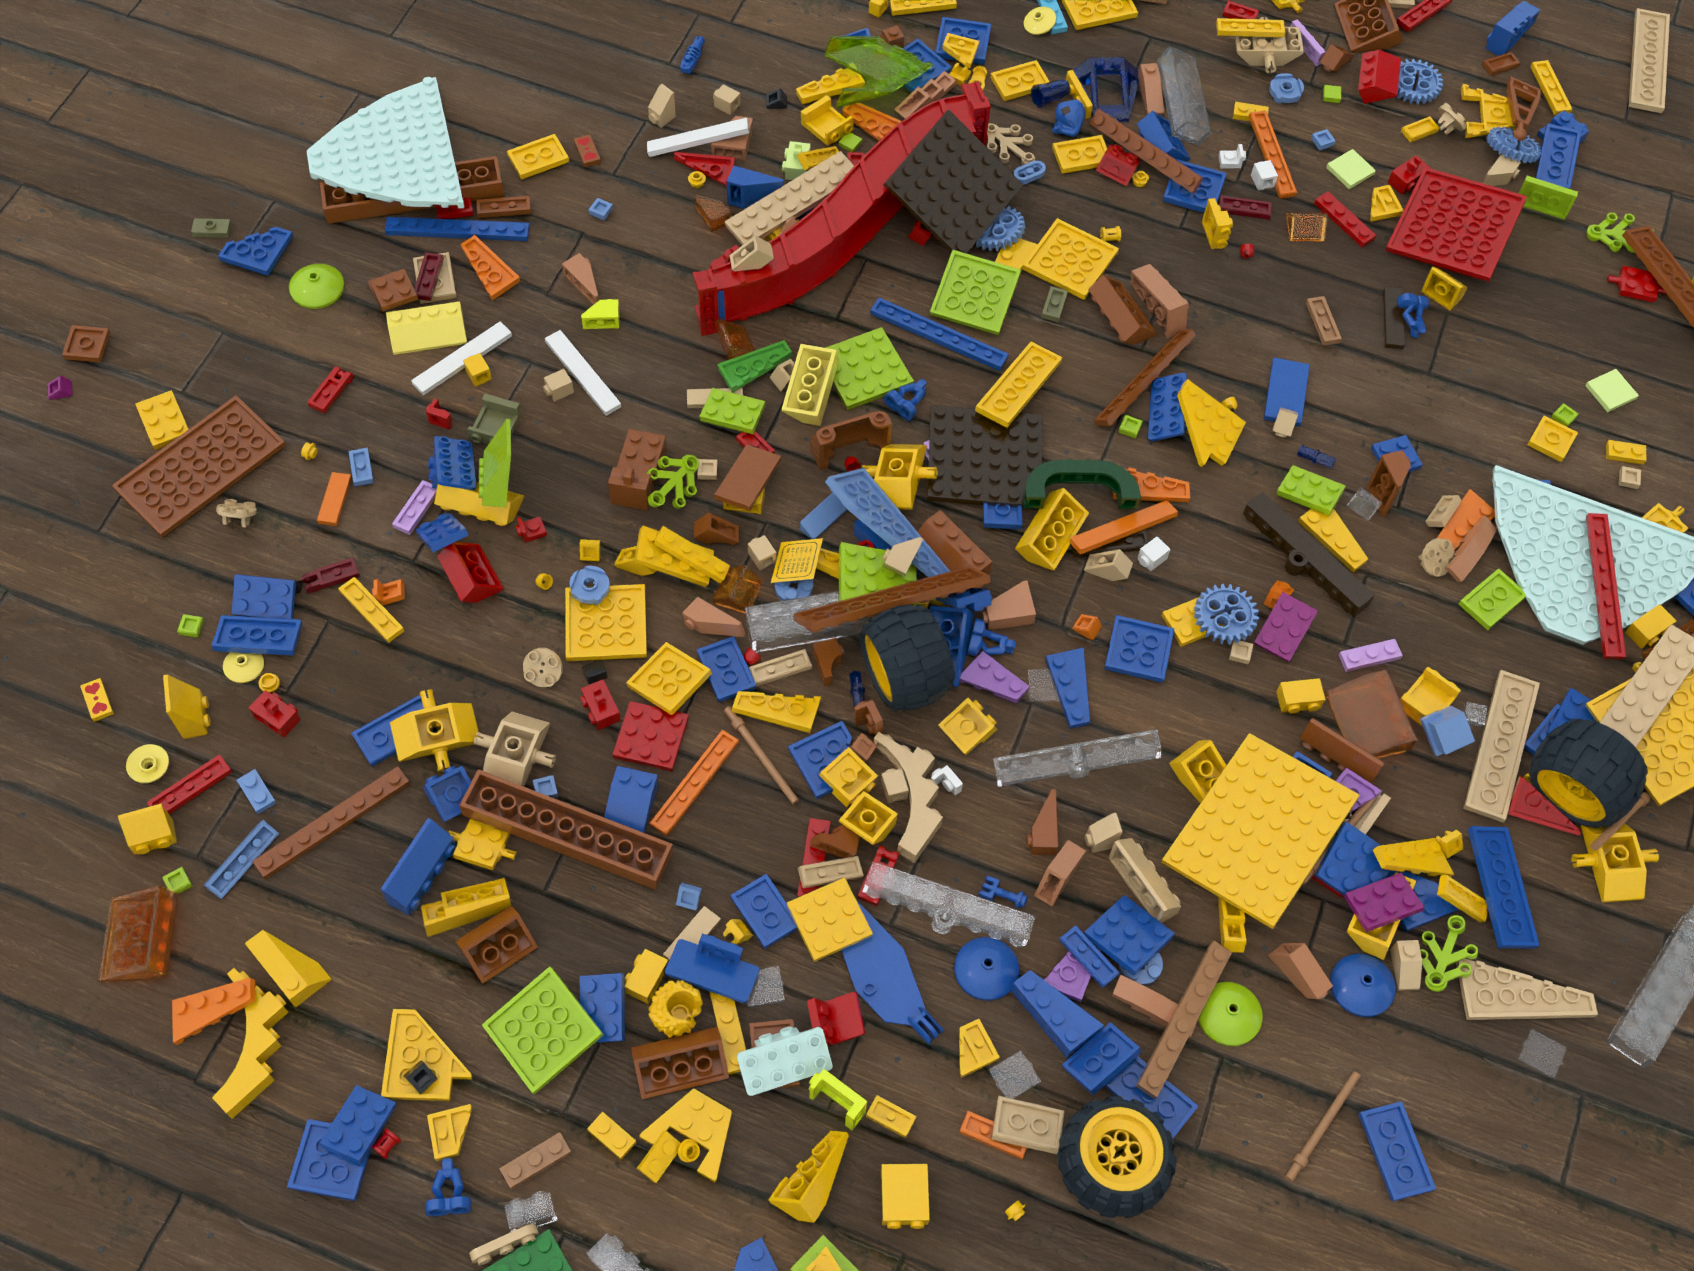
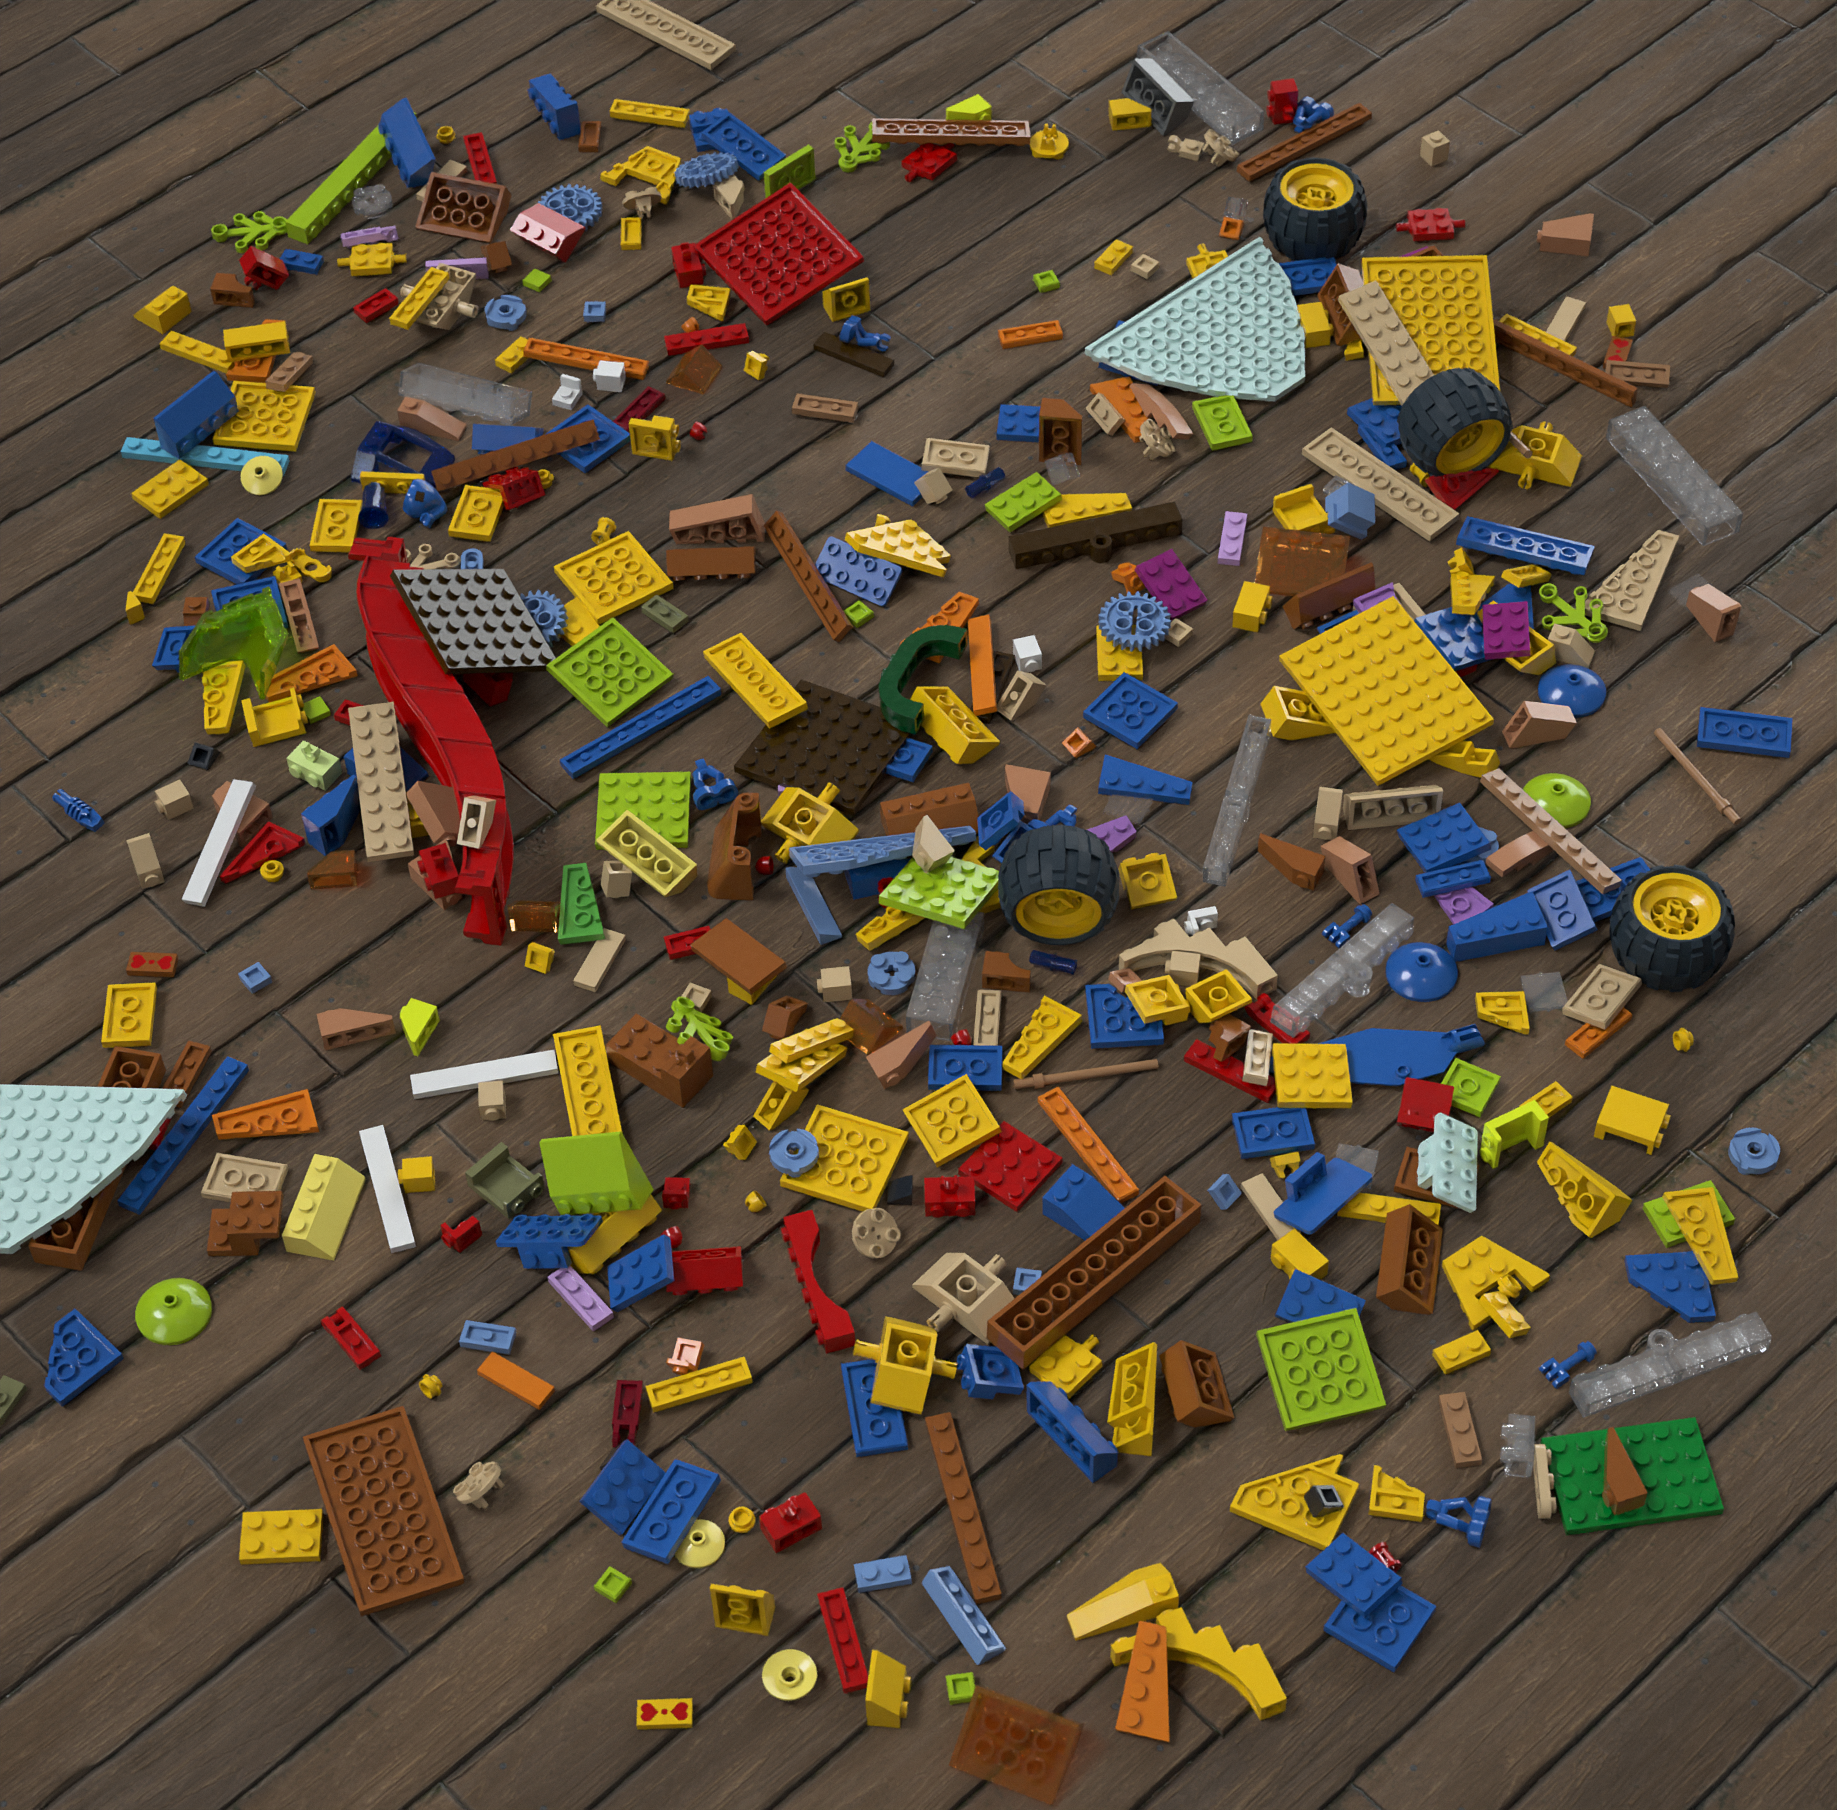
camera: 60 degrees left, 10 degrees down
magenta slope [47,375,73,400] -> none
dark orange plate [62,325,111,362] -> none
dark red tile [414,252,444,301] -> none
yellow hair [649,980,703,1038] -> none
lime plate [699,388,765,434] -> none
yellow sticker [771,538,823,583] -> none
dark orange plate [793,566,991,632] -> none
yellow plate [797,146,839,171] -> none
dark orange bracket [854,700,883,737] -> none
yellowish green tile [1326,149,1376,189] -> none
dark orange plate [1506,76,1541,142] -> none
yellow plate [1527,416,1578,462] -> none
yellowish green tile [1585,369,1639,412] -> none
red plate [1586,513,1626,660] -> none
none -> yellow tile [525,942,555,974]
none -> yellow plate [553,1025,622,1136]
none -> red hinge [661,1226,683,1248]
none -> orange hinge [681,317,699,333]
none -> yellow tile [744,351,770,380]
none -> red arch [780,1210,855,1354]
none -> tan tile [922,438,990,478]
none -> orange tile [998,320,1063,349]
none -> lime plate [1441,1058,1501,1117]
none -> blue hinge [1539,1341,1597,1389]
none -> nougat slope [1686,584,1741,642]

